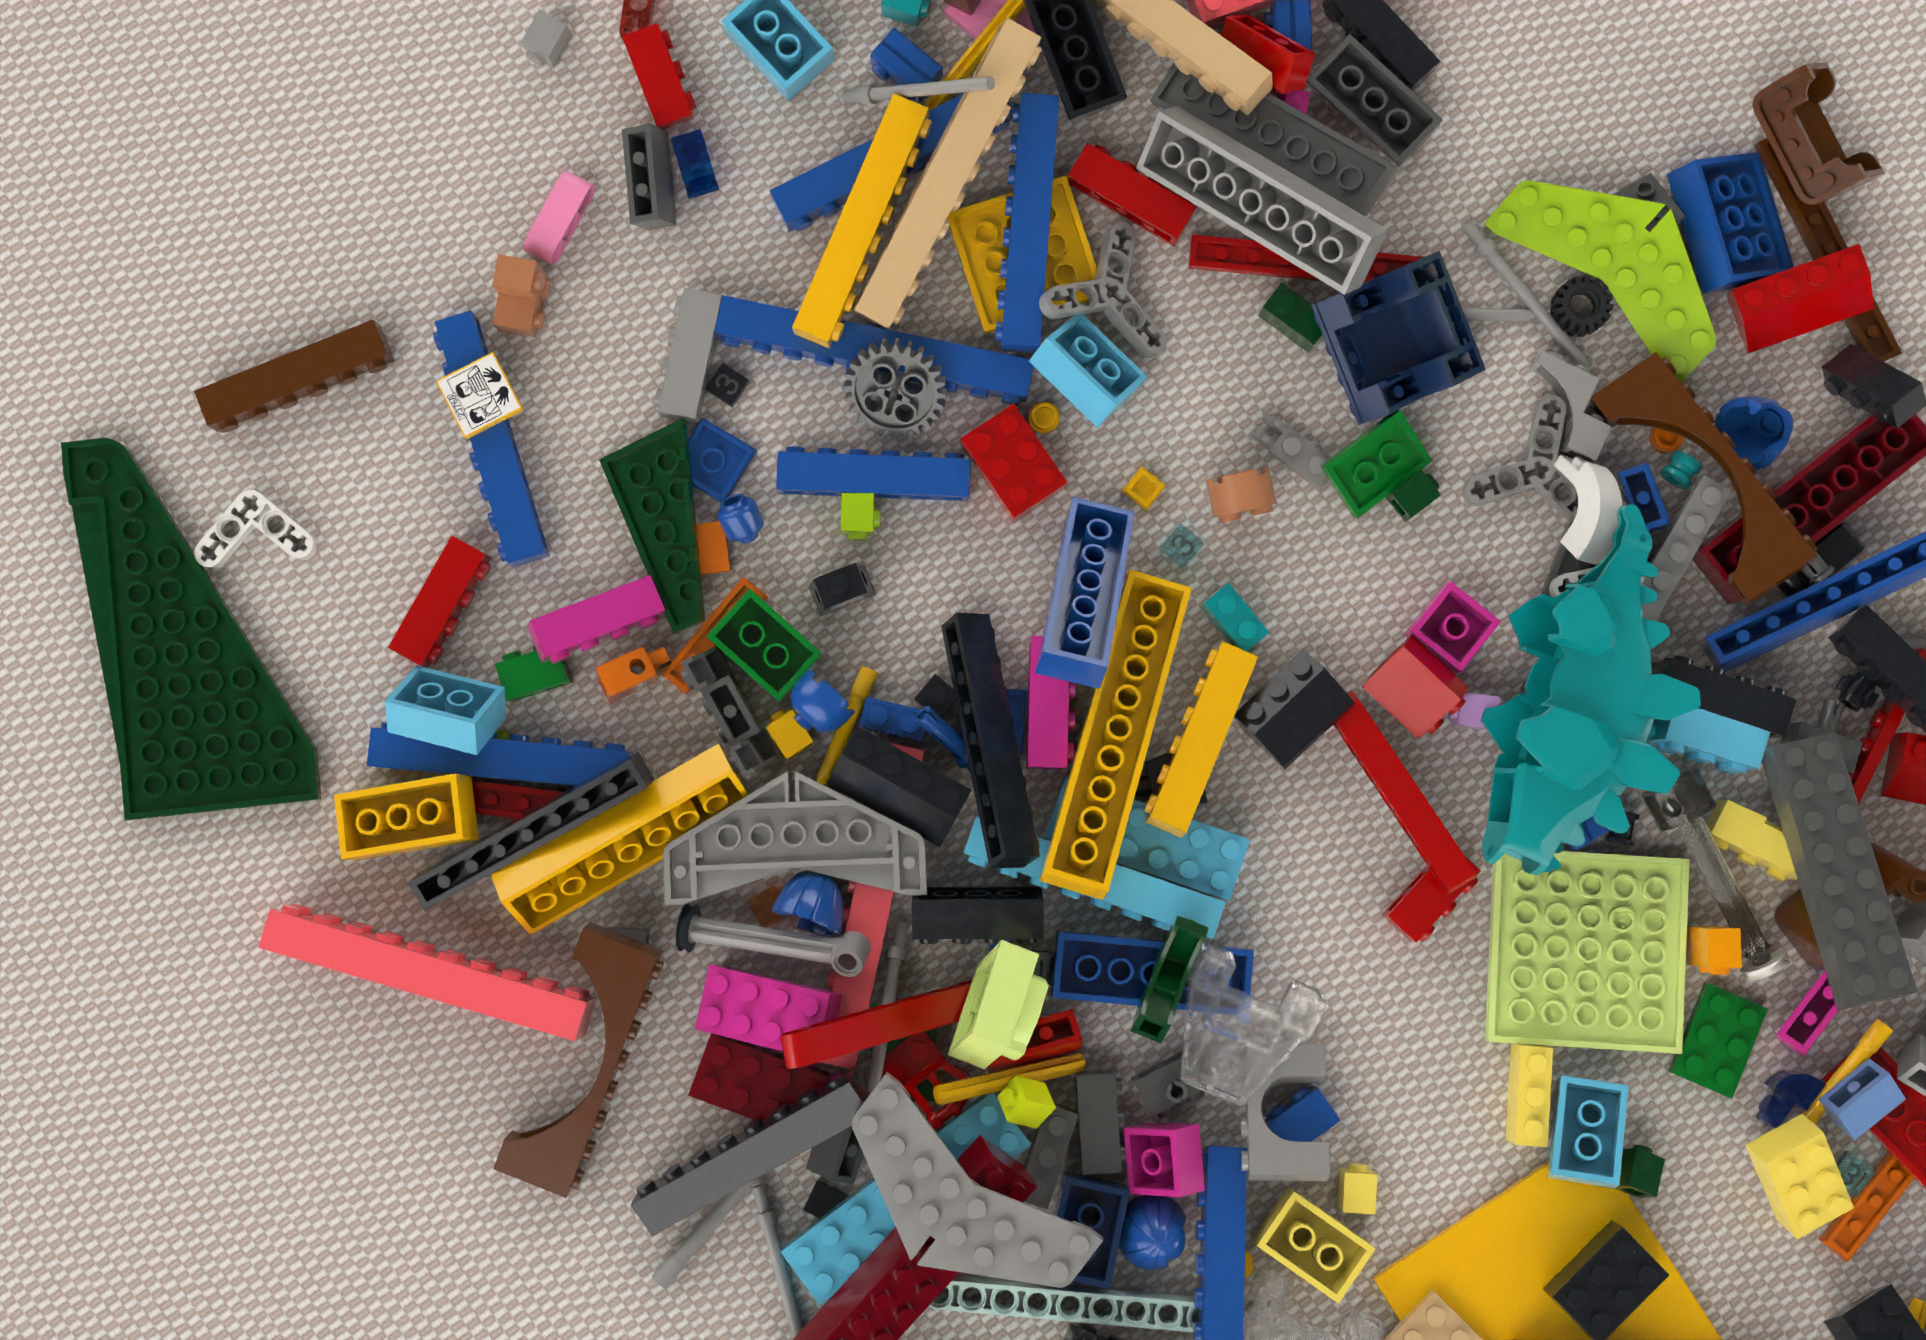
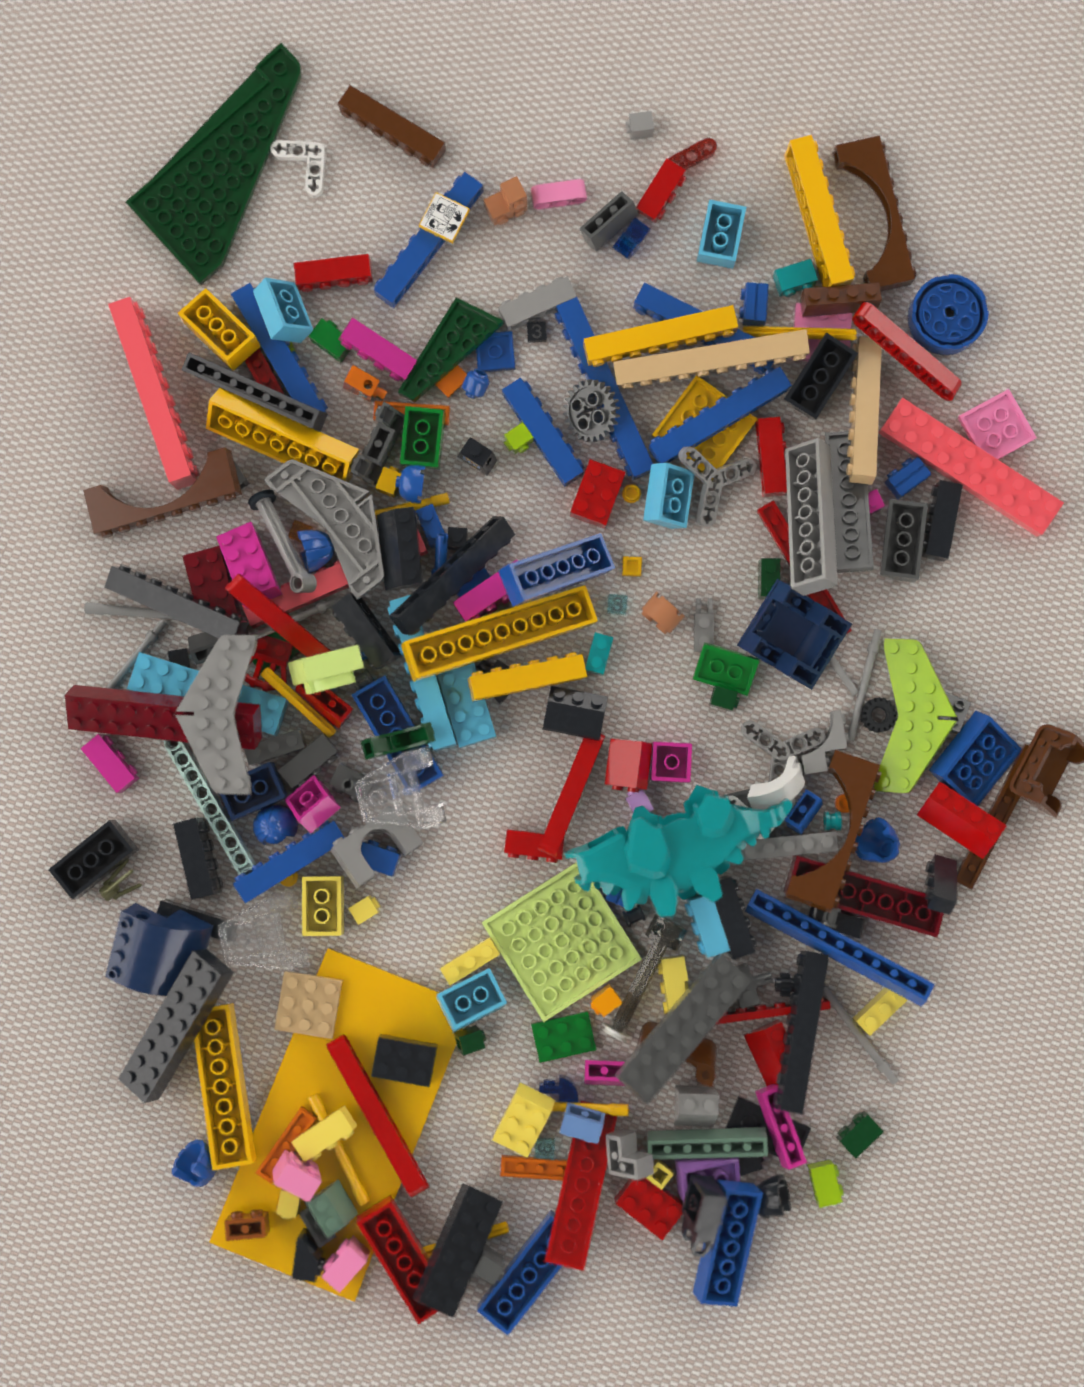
camera: 60 degrees right, 0 degrees up
light grey bar [842,76,995,105] -> none
neon yellow brick [997,1075,1056,1129] -> none
red brick [1220,13,1316,94] -> none

